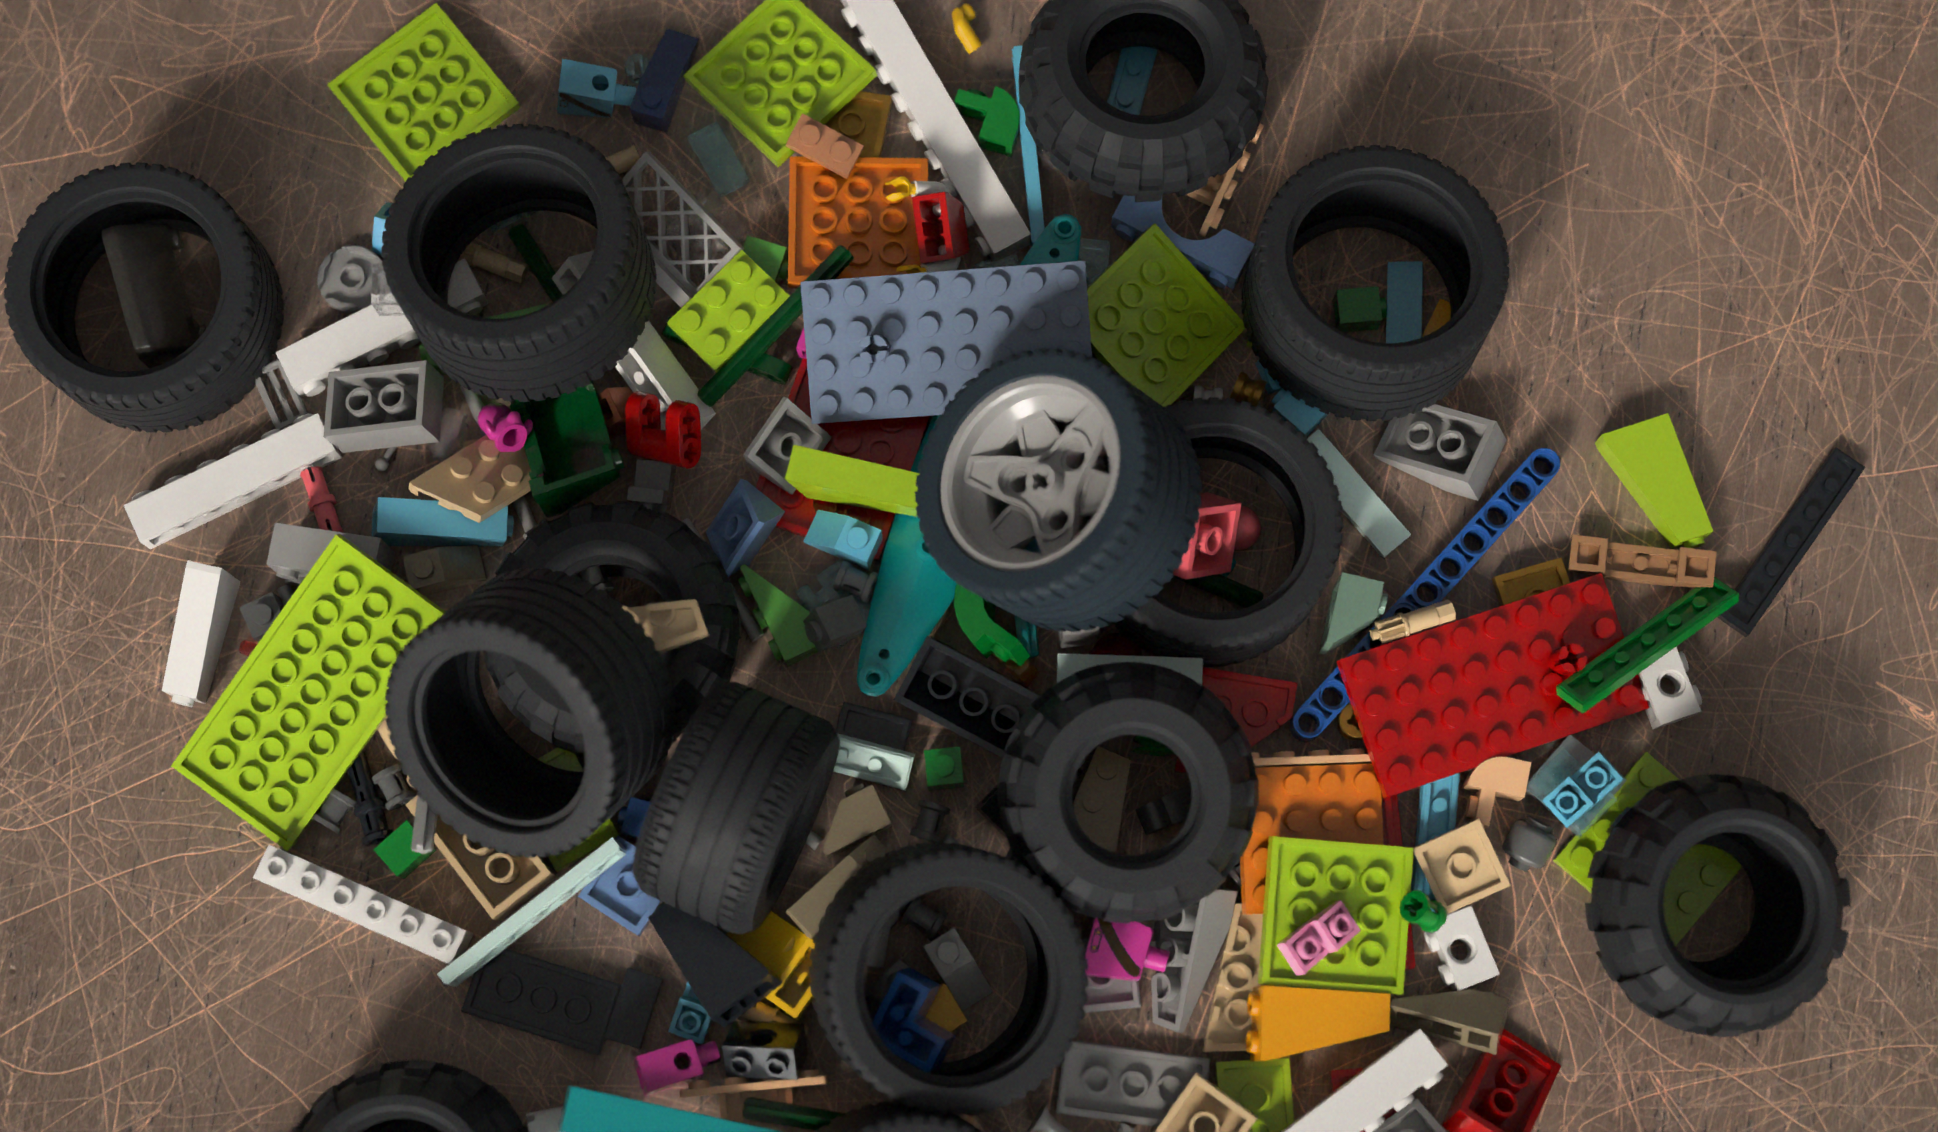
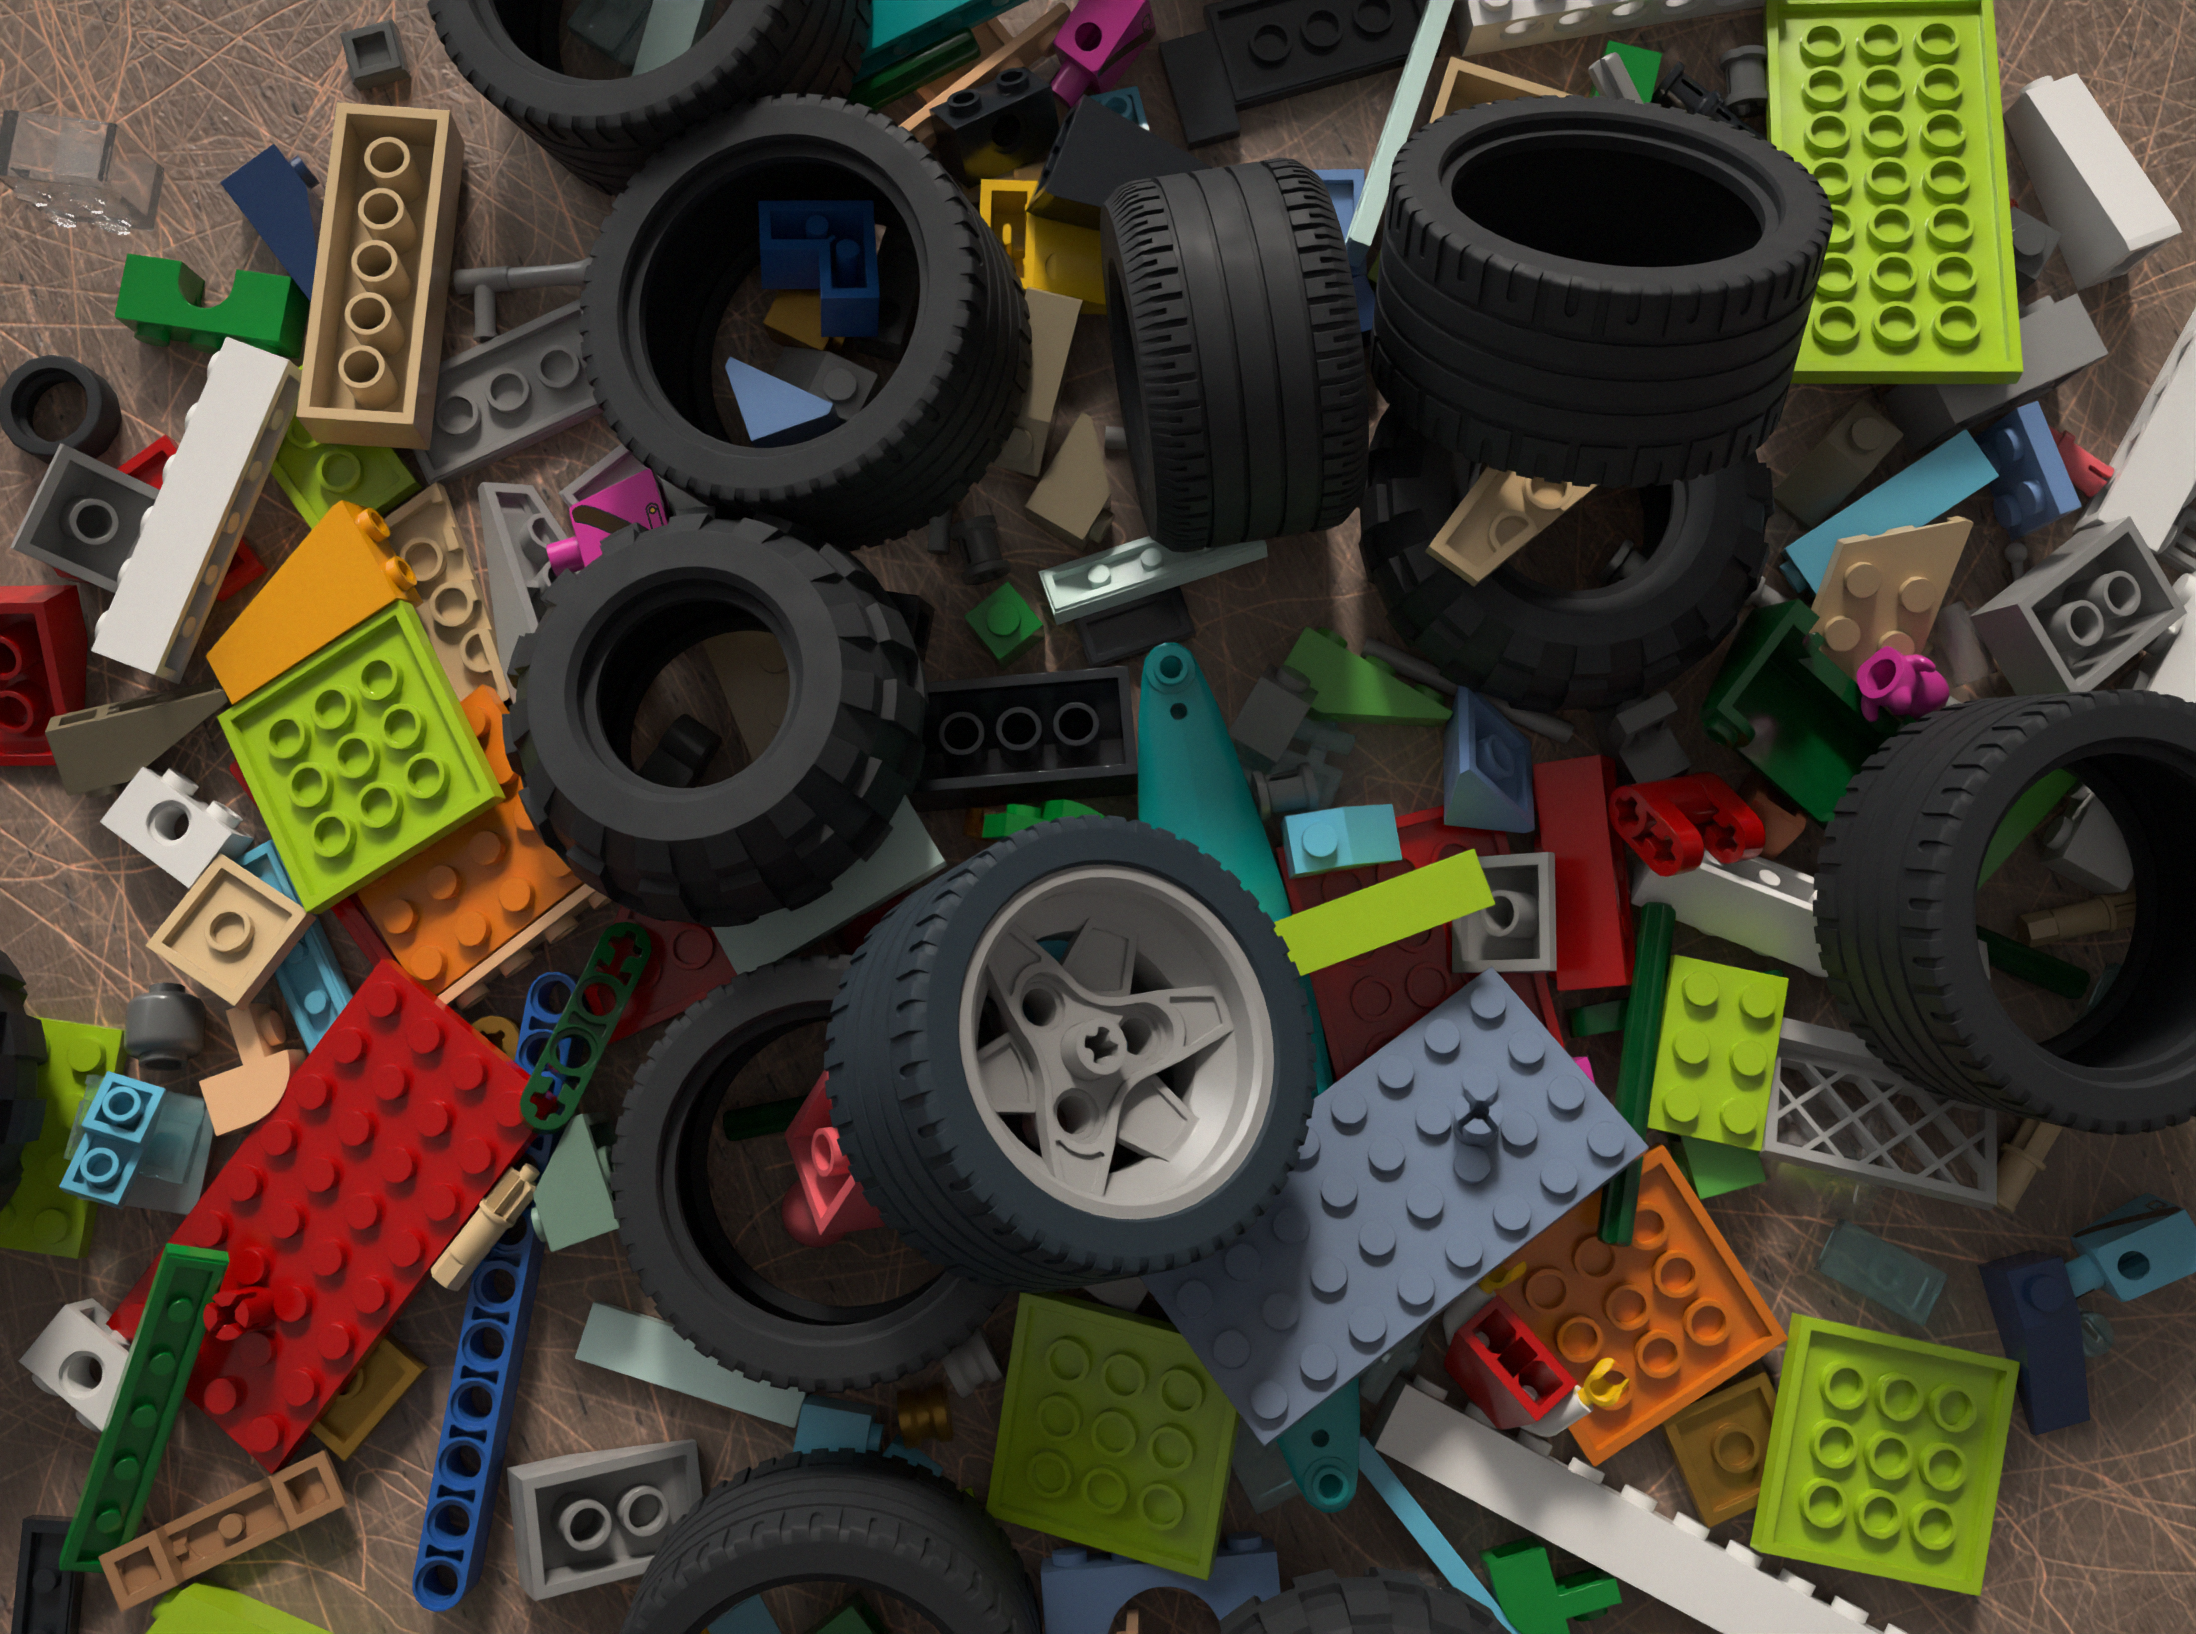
camera: 145 degrees right, 5 degrees up
nougat plate [786,113,864,179] -> none
bright pink slope [1277,900,1361,975] -> none
green bush [1399,890,1447,933] -> none
none -> dark green beam [518,922,652,1135]
none -> medium blue slope [725,357,842,448]
none -> red brick [1532,754,1637,991]
none -> medium blue plate [1973,401,2082,541]

